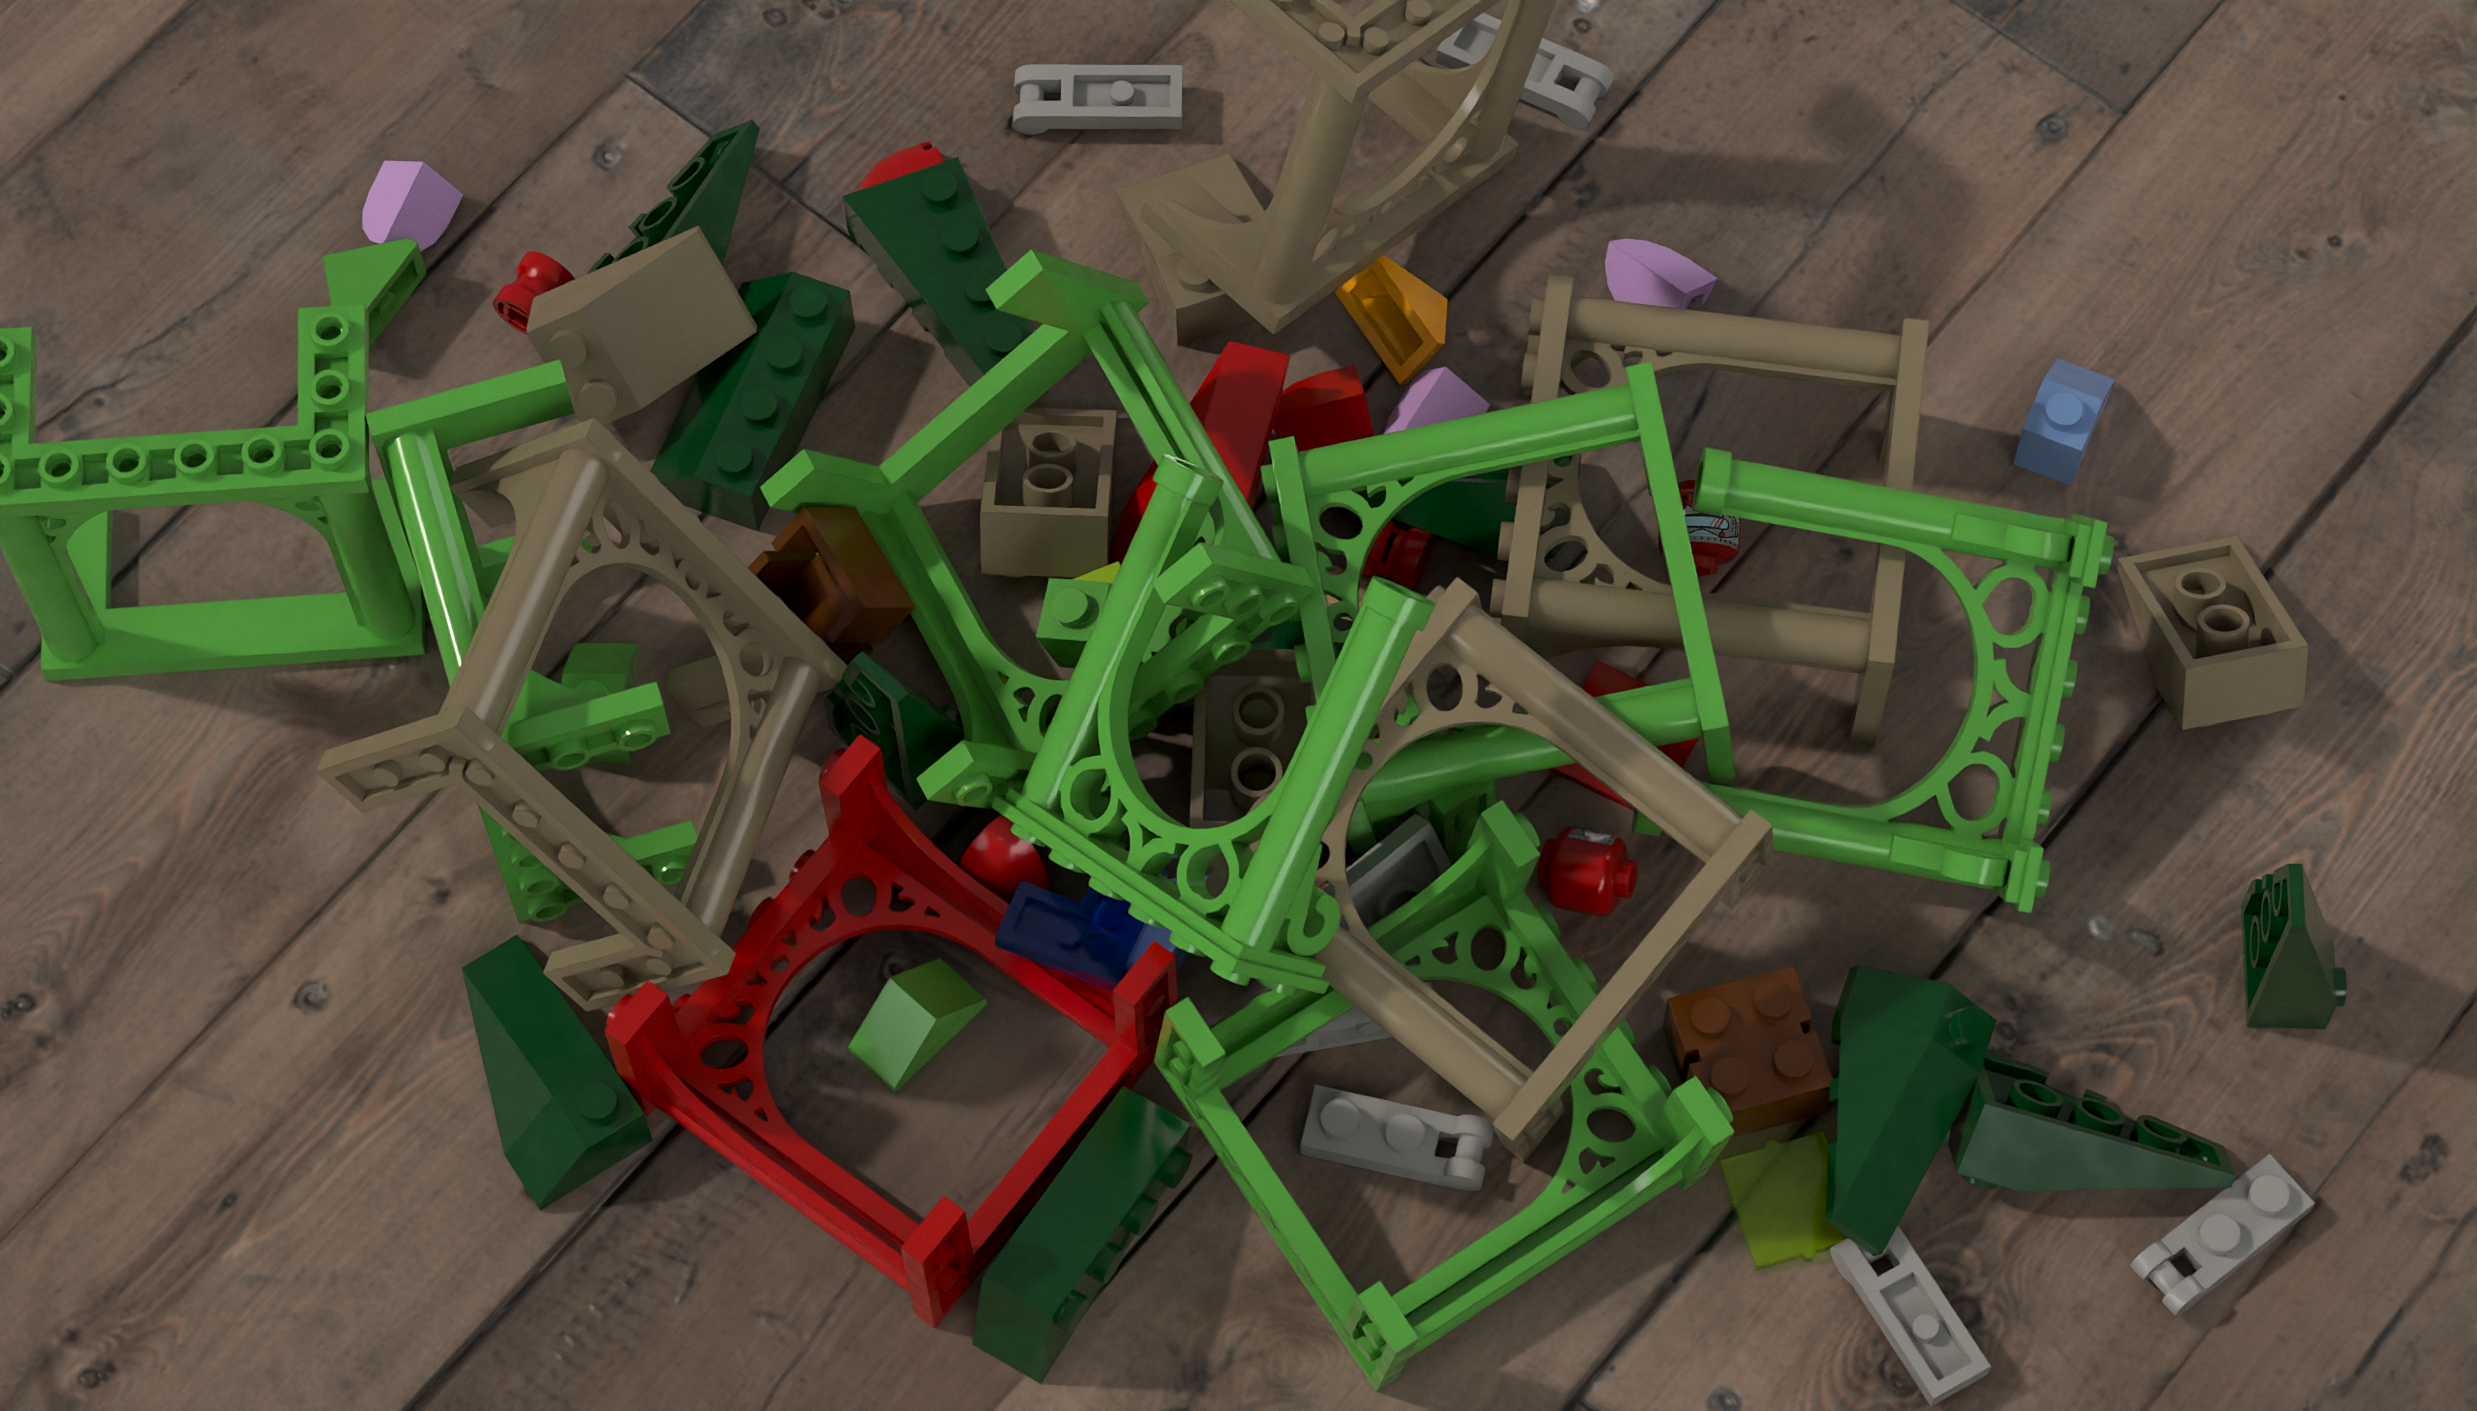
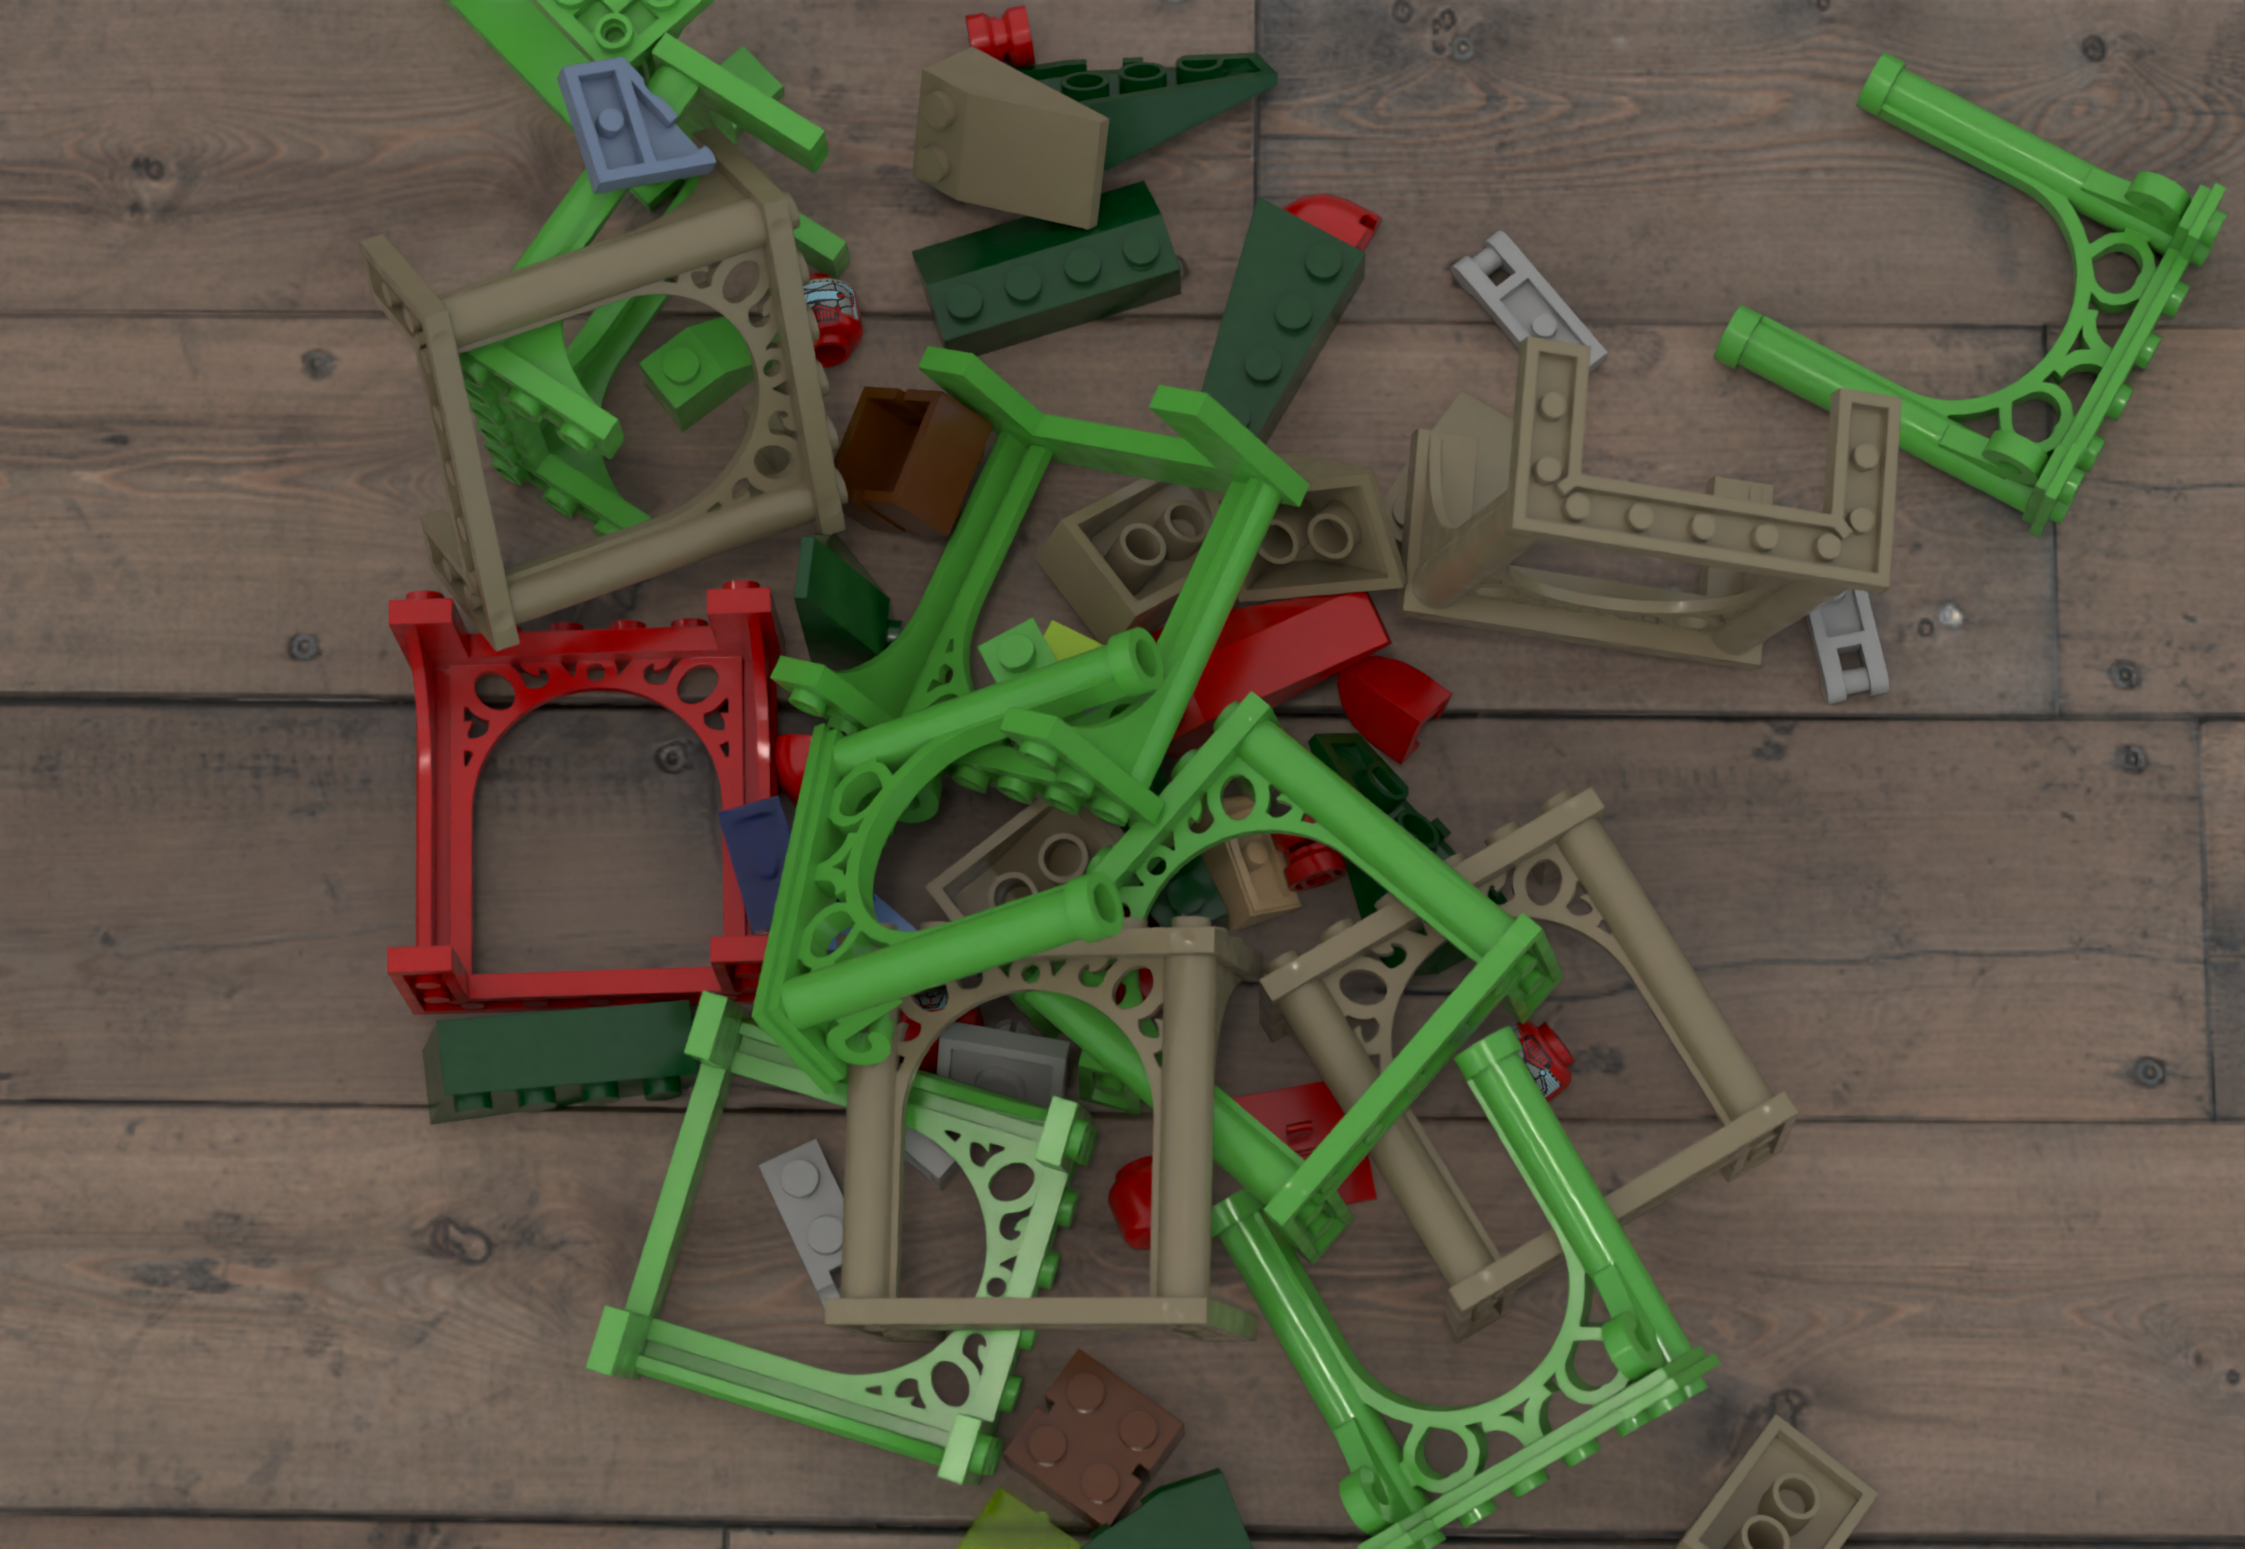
camera: 55 degrees right, 10 degrees up
dark green wedge [461,934,653,1210] -> none
bright green slope [848,958,987,1093] -> none
light orange slope [1335,255,1448,385] -> none
lavender brick [1384,367,1491,434] -> none
lavender brick [1605,238,1718,309] -> none
medium blue slope [2013,358,2115,486] -> none
none -> sand blue wing [557,57,716,194]
none -> red head [803,273,863,368]
none -> dark tan slope [1204,453,1408,603]

